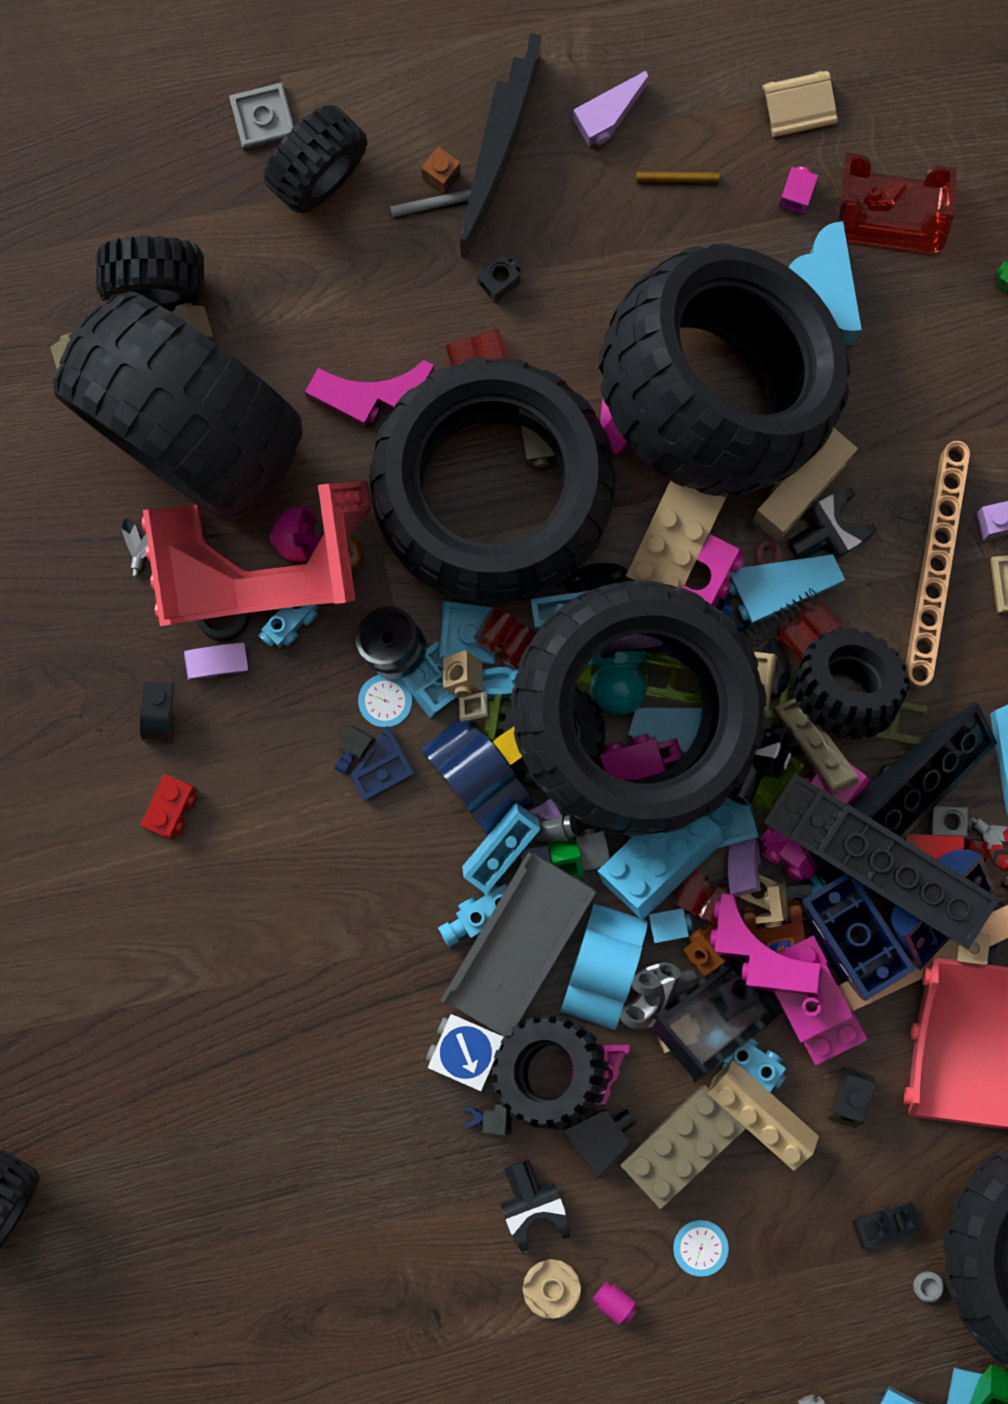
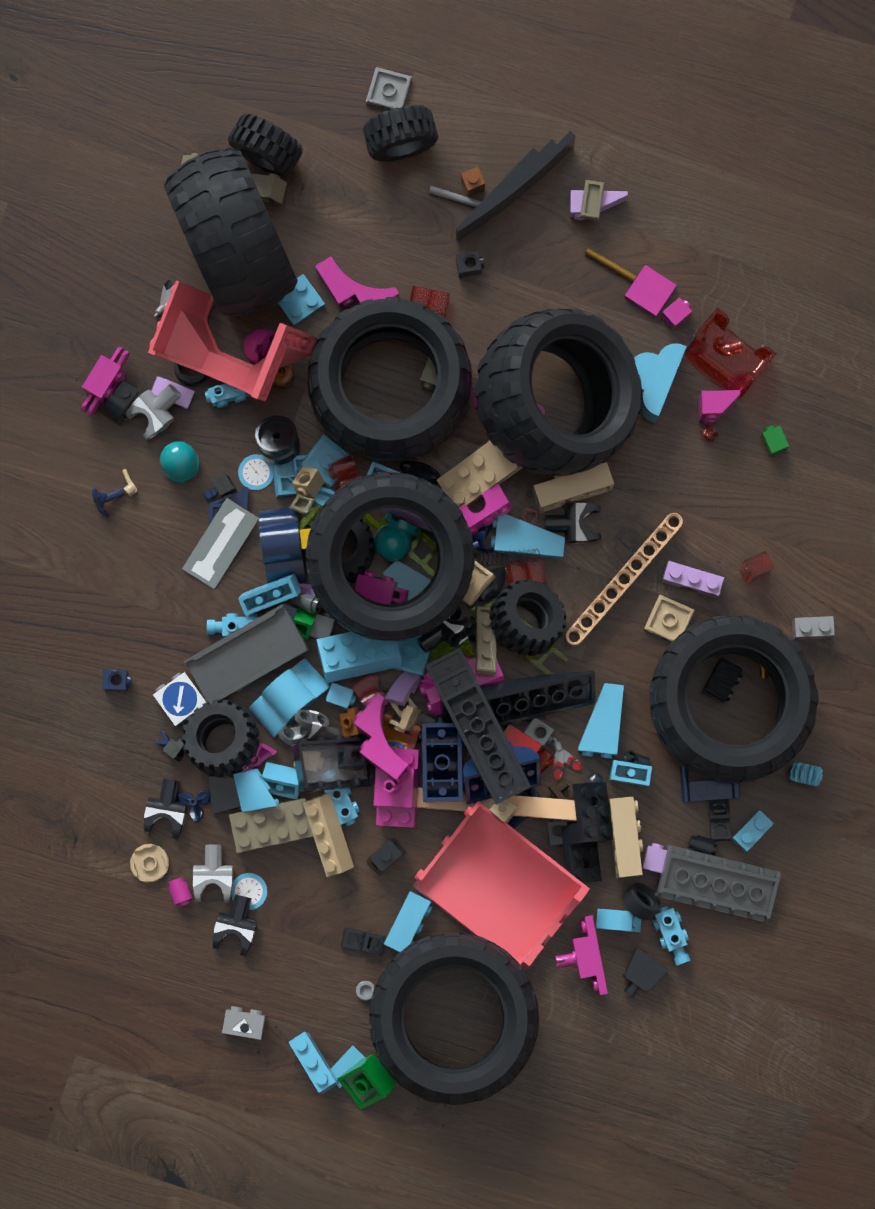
camera: 30 degrees right, 0 degrees up
red bracket [140,774,198,840] -> none
tan piece [762,71,838,137] -> none
none -> dark pink brick [81,346,130,417]
none -> dark blue plant [92,487,125,517]
none -> dark blue brick [102,670,132,692]
none -> tan hand [122,469,137,497]
none -> light grey connector [125,384,181,440]
none -> teal tile [160,441,200,483]
none -> dark blue plant [178,790,211,822]
none -> light grey sticker [182,498,259,589]
none -> light grey connector [193,845,233,903]
none -> black connector [213,894,257,957]
none -> medium azure slope [233,768,280,812]
none -> medium azure brick [262,762,299,800]
none -> medium azure plate [278,274,325,327]
none -> medium azure brick [384,891,432,952]
none -> dark tan tile [580,180,604,221]
none -> dark pink tile [624,265,677,317]
none -> dark pink slope [698,390,740,424]
none -> clear red bush [700,424,719,443]

